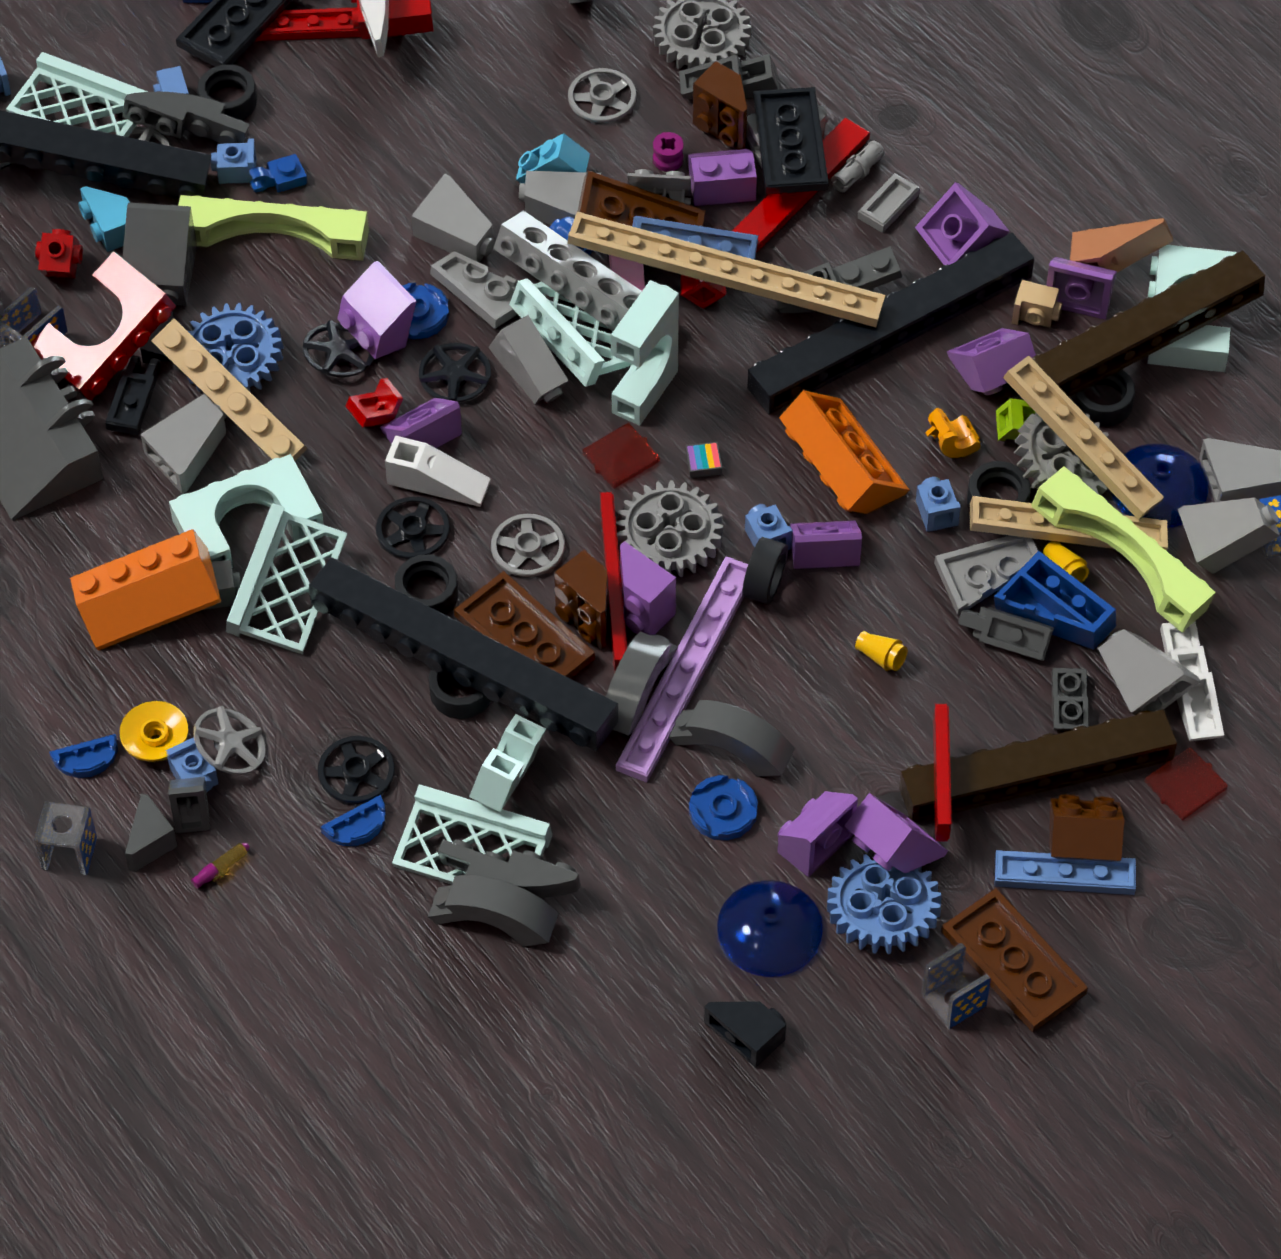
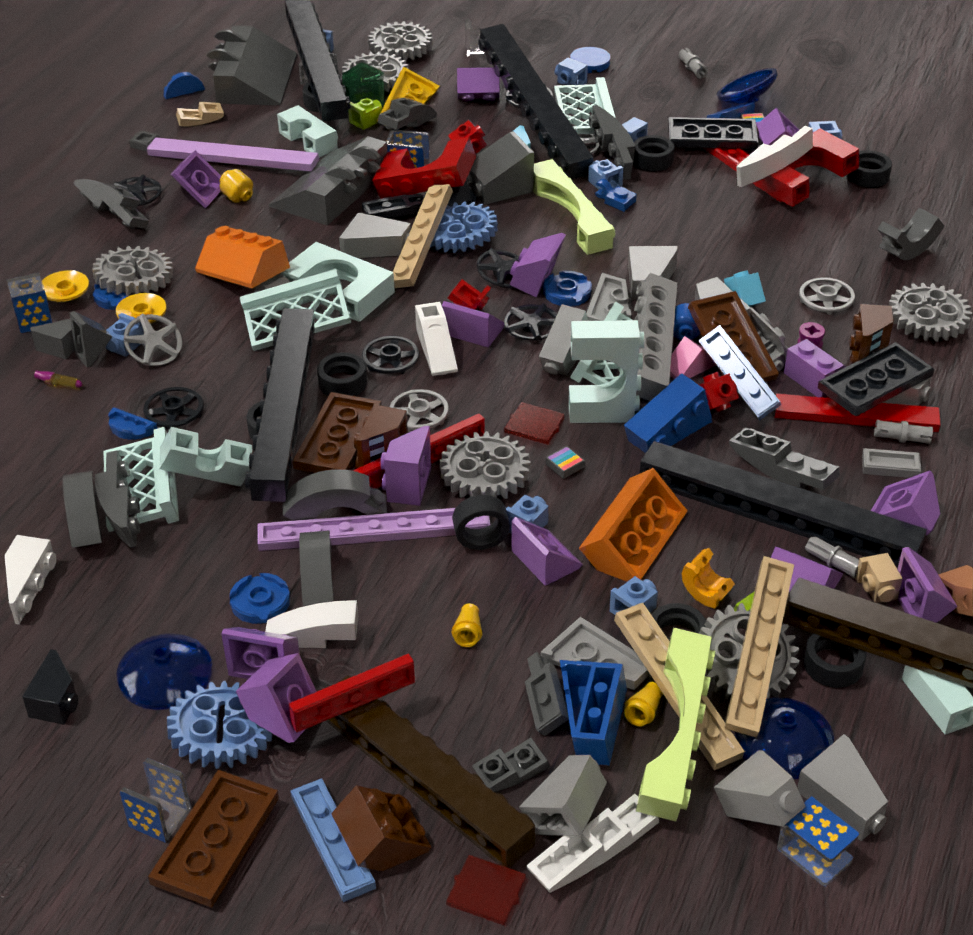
camera: 60 degrees right, 15 degrees down
tan plate [567,212,885,327] -> none
dark grey slope [679,54,779,99] -> none
none -> white slope [5,535,56,624]
none -> yellow dish [41,270,89,302]
none -> light grey gear [92,246,173,296]
none -> white slope [265,600,358,648]
none -> blue wedge [624,373,713,454]
none -> light grey axle [805,537,859,578]

